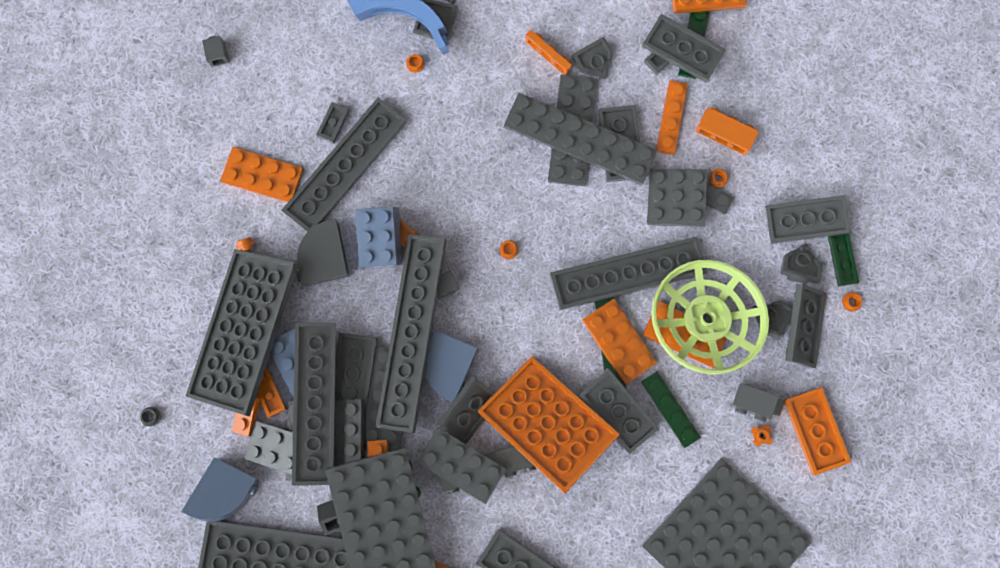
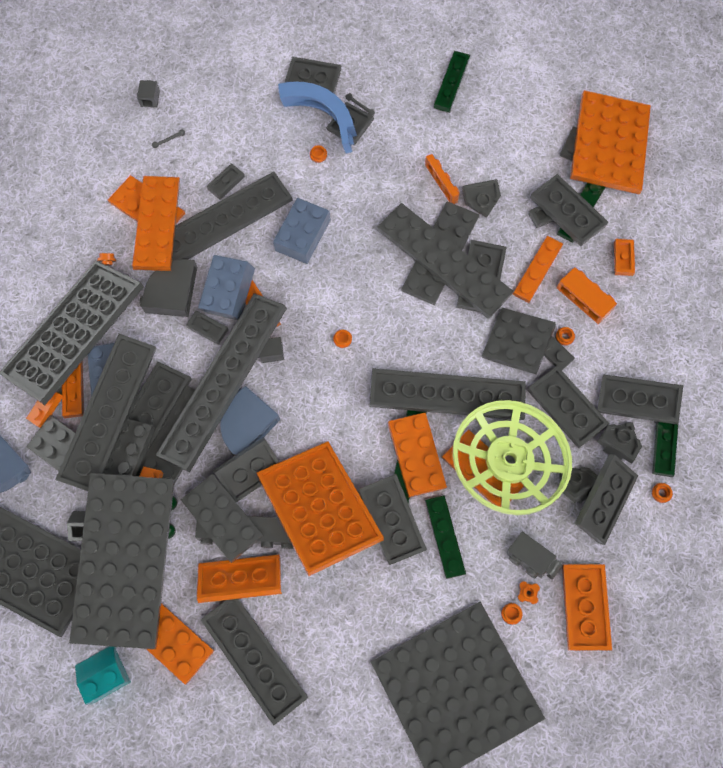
camera: 20 degrees right, 10 degrees down
none -> orange plate [132,176,180,271]
none -> dark grey hinge [152,129,185,148]
none -> dark grey plate [186,311,228,345]
none -> orange plate [197,554,282,603]
none -> sand blue brick [273,198,331,264]
none -> orange plate [501,603,523,625]
none -> dark grey plate [527,366,610,448]
none -> orange plate [614,239,635,276]

